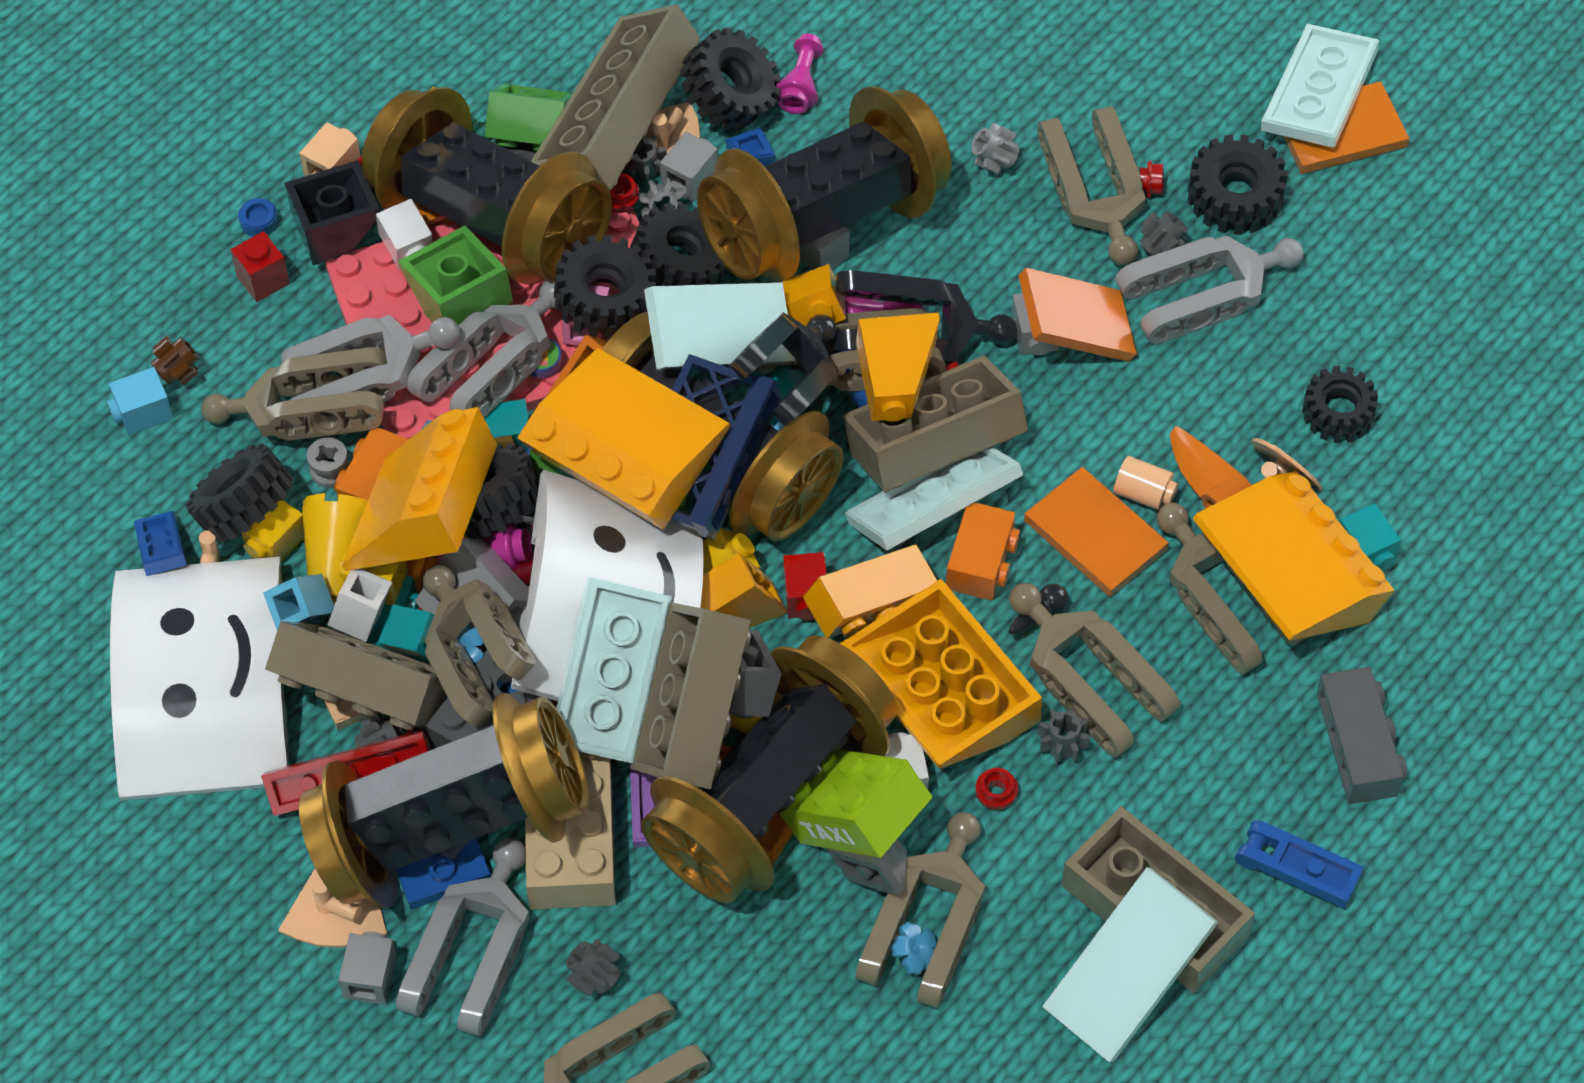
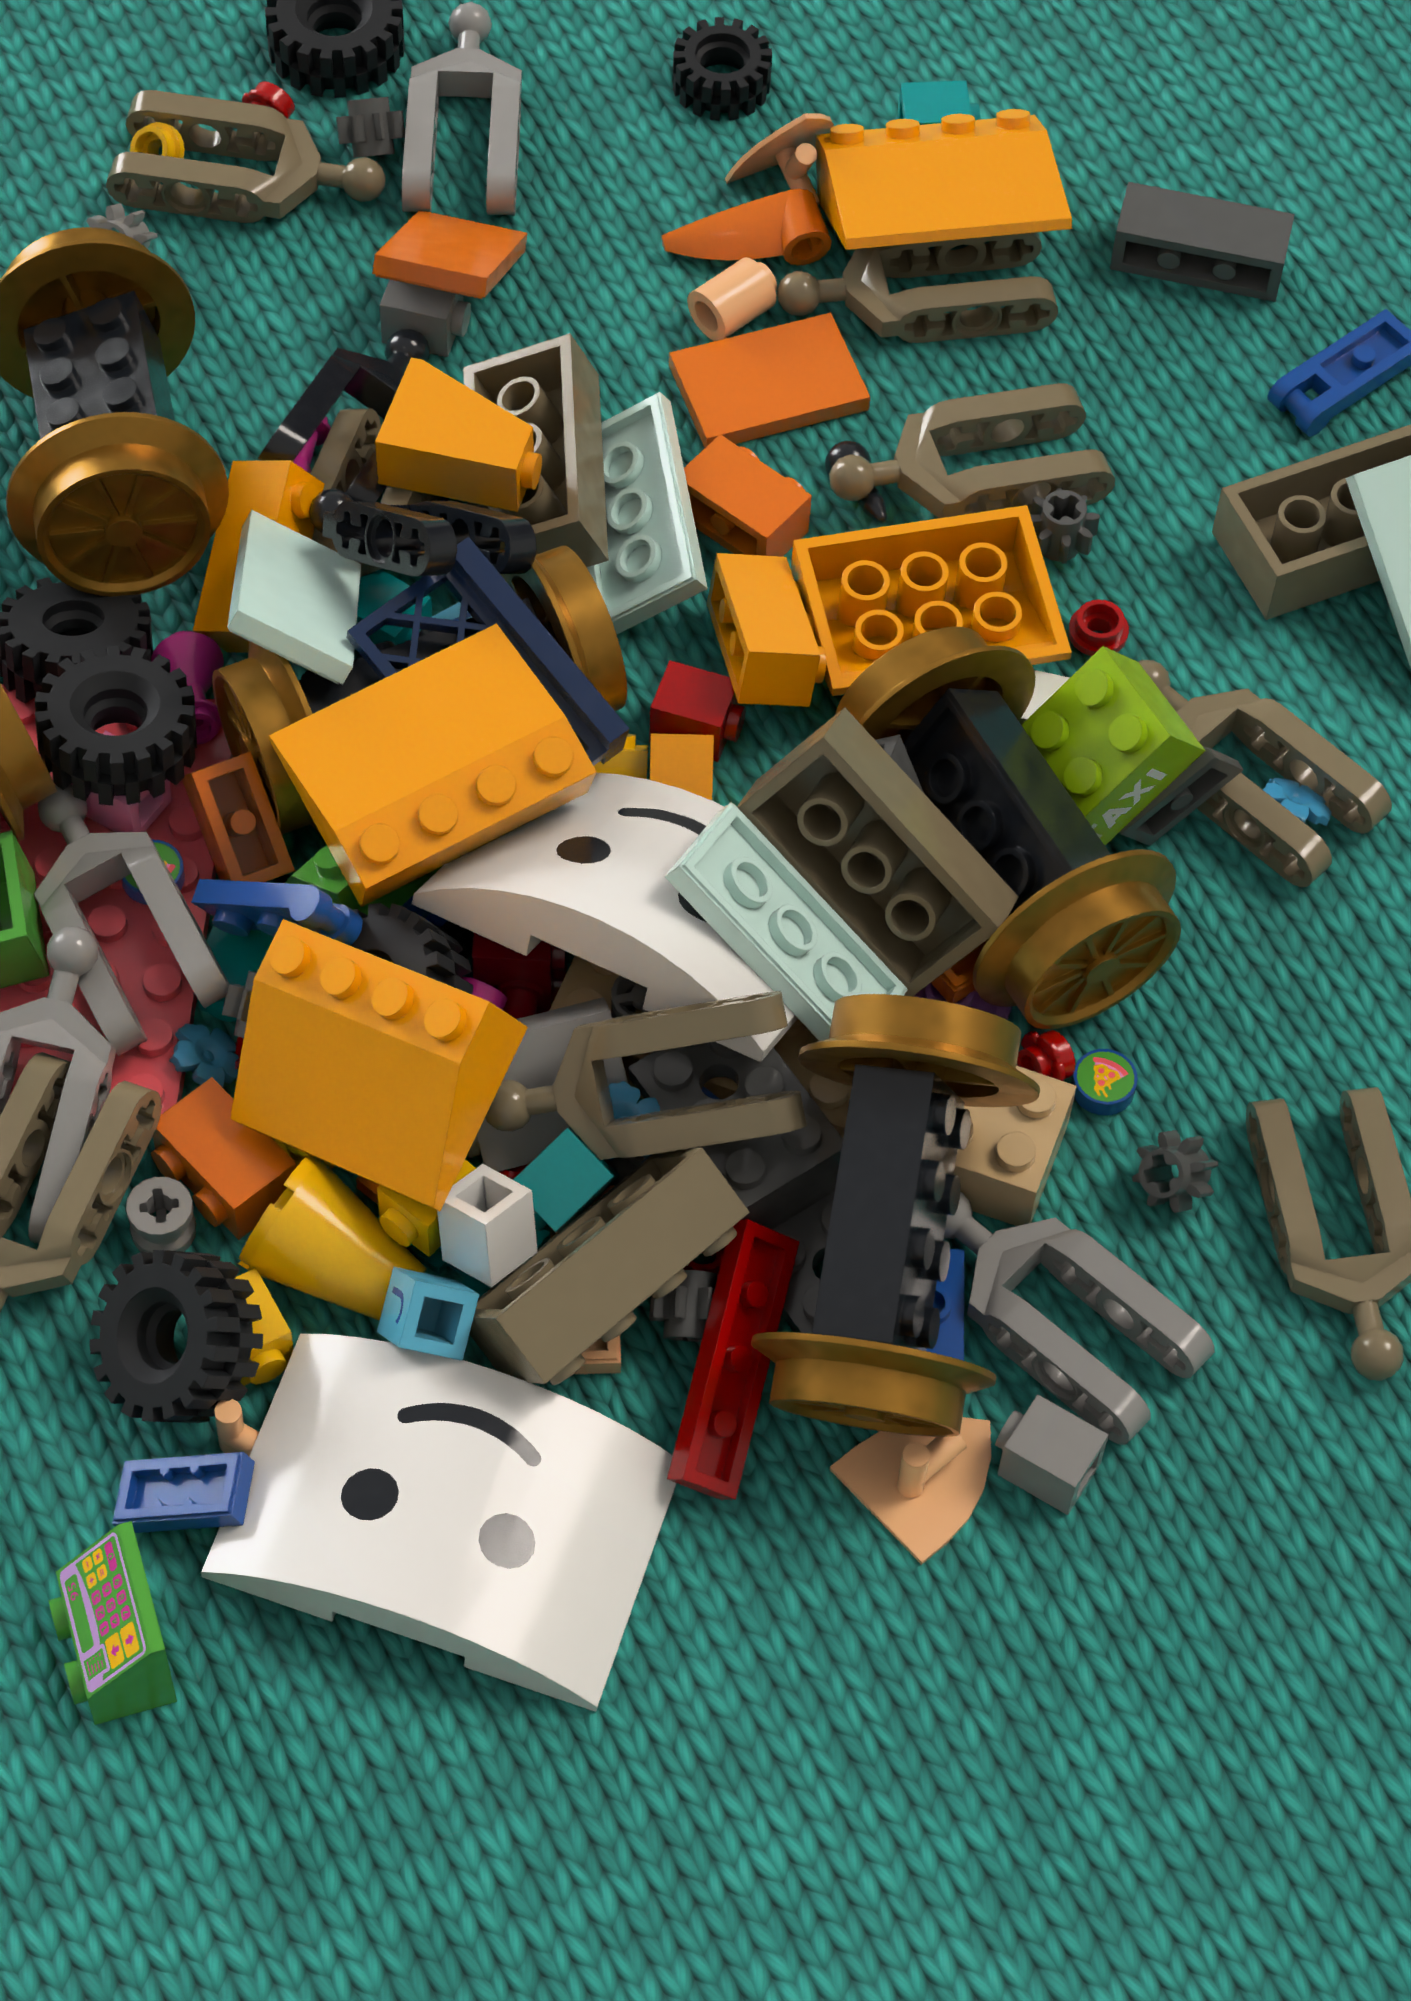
camera: 70 degrees left, 0 degrees up
none -> bright green slope [48,1521,177,1725]
none -> yellow plate [130,122,185,159]
none -> blue plate [191,879,363,945]
none -> red plate [1017,1030,1075,1081]
none -> tile [1071,1049,1138,1116]

